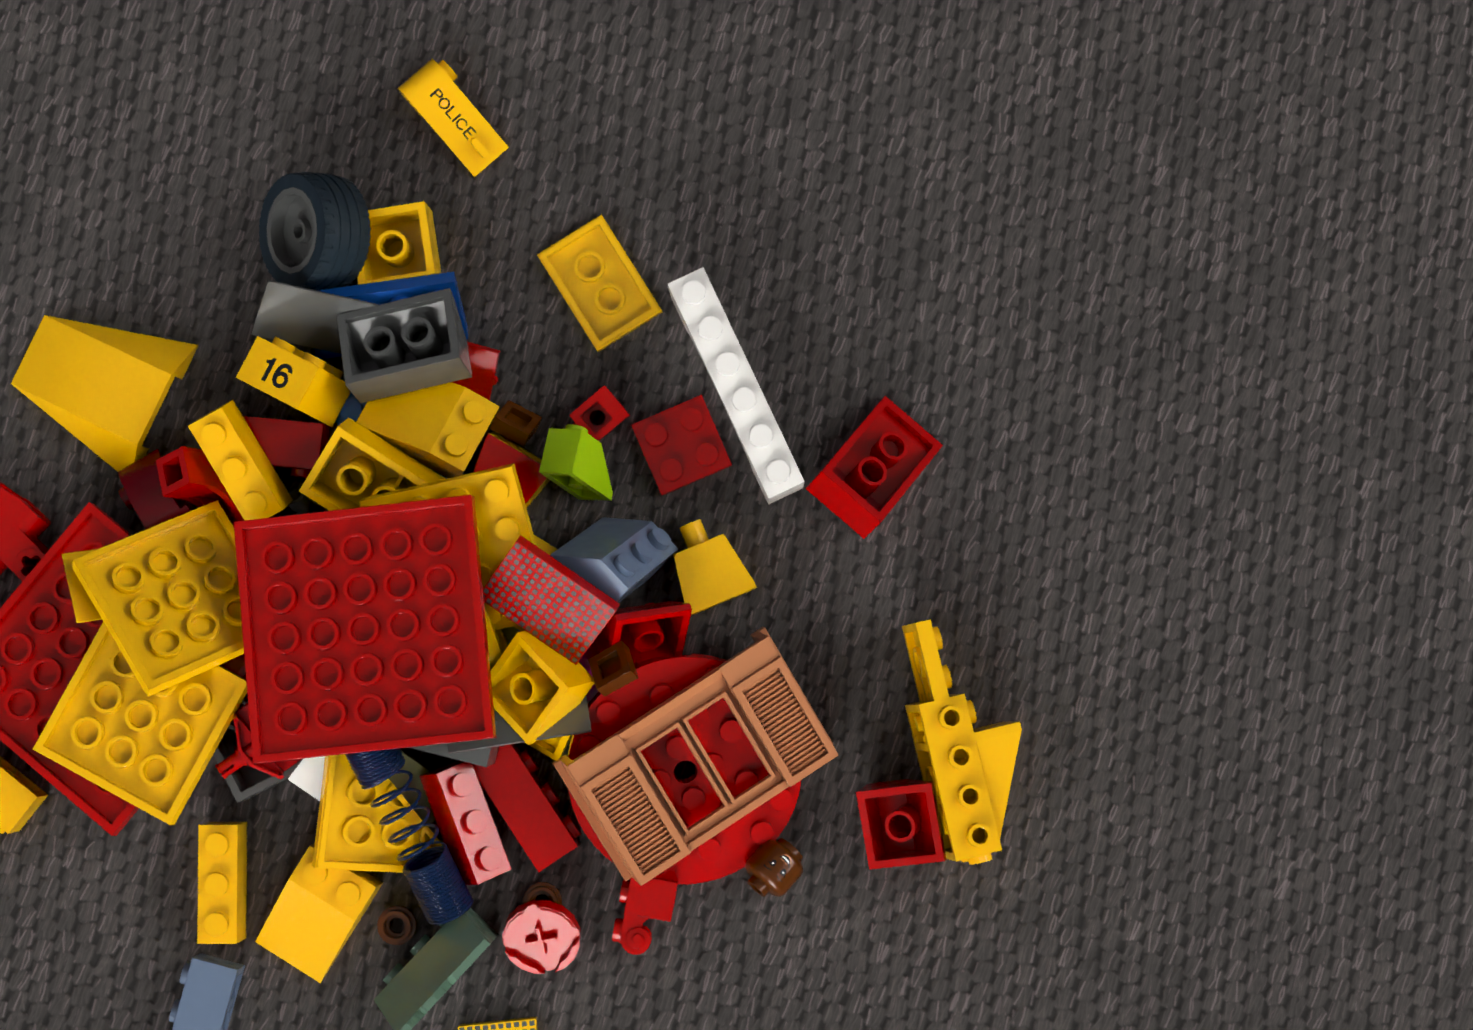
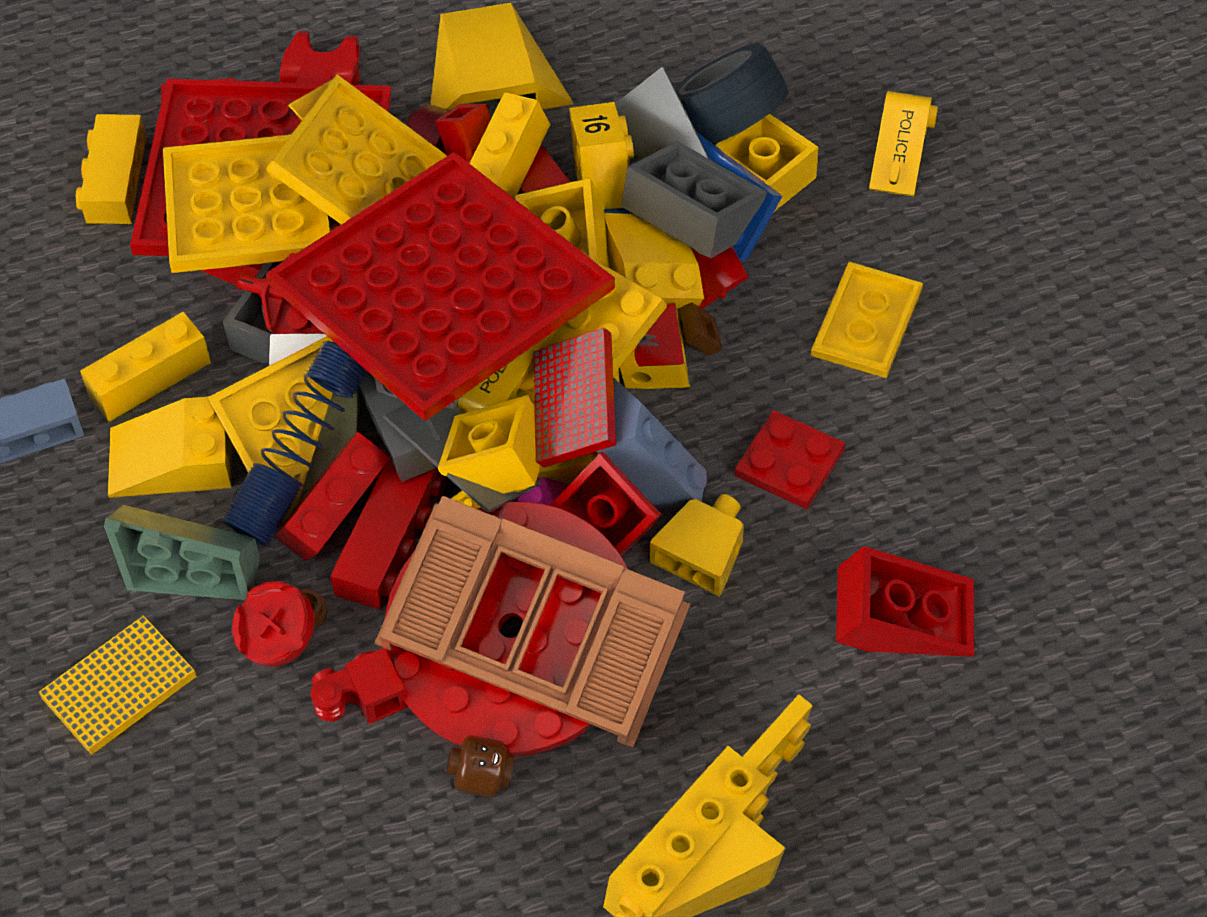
camera: 45 degrees right, 30 degrees down
reddish brown plate [377,905,417,945] -> none
lime slope [539,424,613,501] -> none
red brick [569,385,630,441] -> none
reddish brown plate [588,640,638,697] -> none
white arch [668,267,805,505] -> none
red slope [856,779,947,870] -> none

